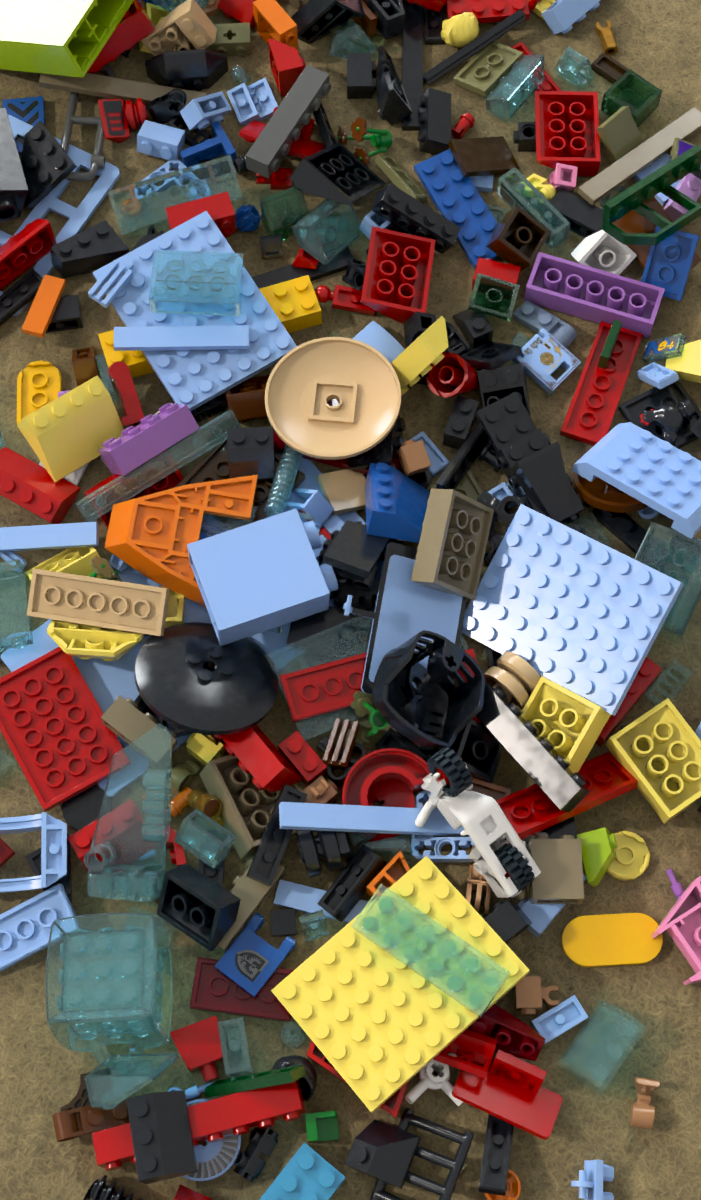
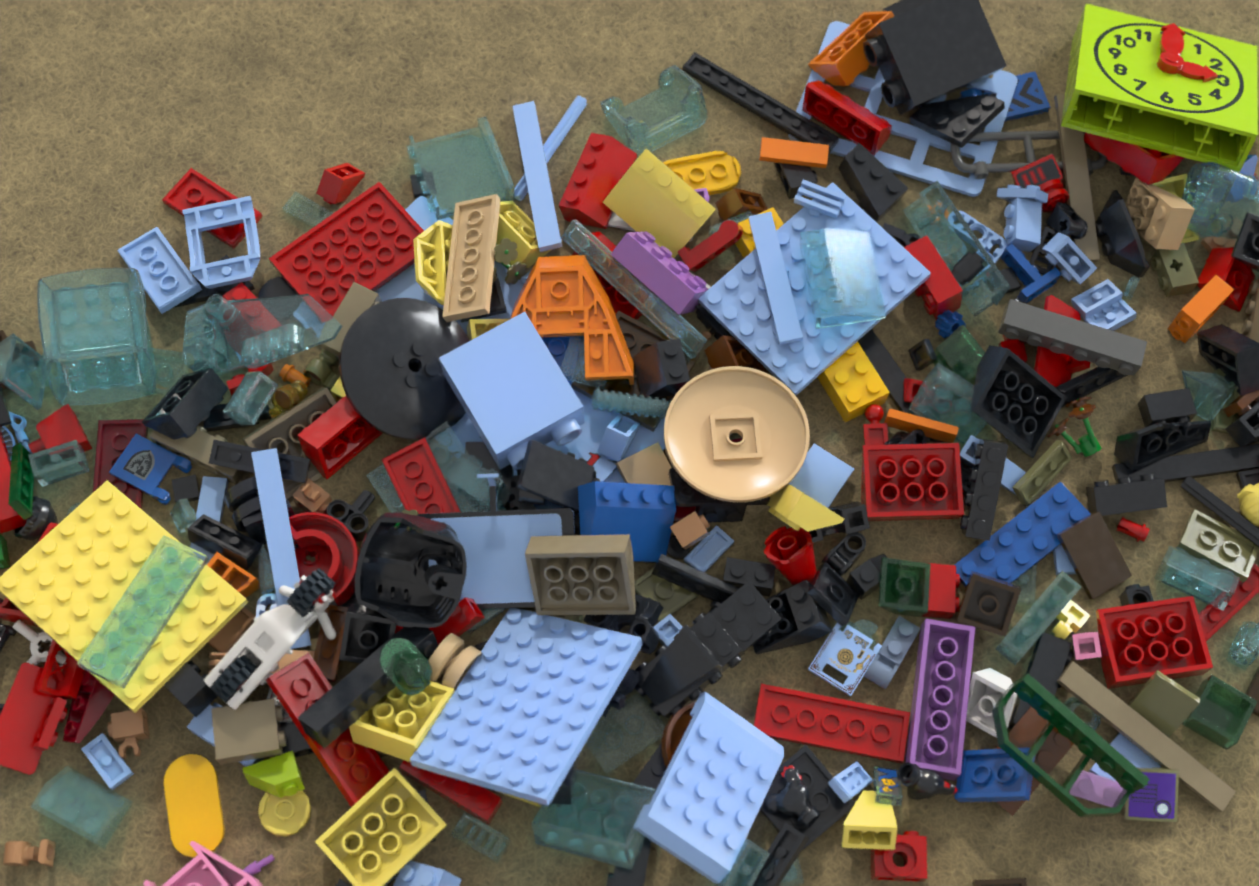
camera: 75 degrees right, 0 degrees up
red slope [268,39,306,98] -> none
red brick [278,731,328,787] -> none
reddish brown tile [322,718,361,767] -> none
dark green tile [597,319,622,369] -> none
none -> clear green piece [380,638,432,695]
none -> clear light blue brick [445,453,506,509]
none -> orange tile [884,409,959,443]
none -> black animal [897,762,958,800]
none -> black brick [951,251,985,286]
none -> light blue plate [996,185,1049,203]

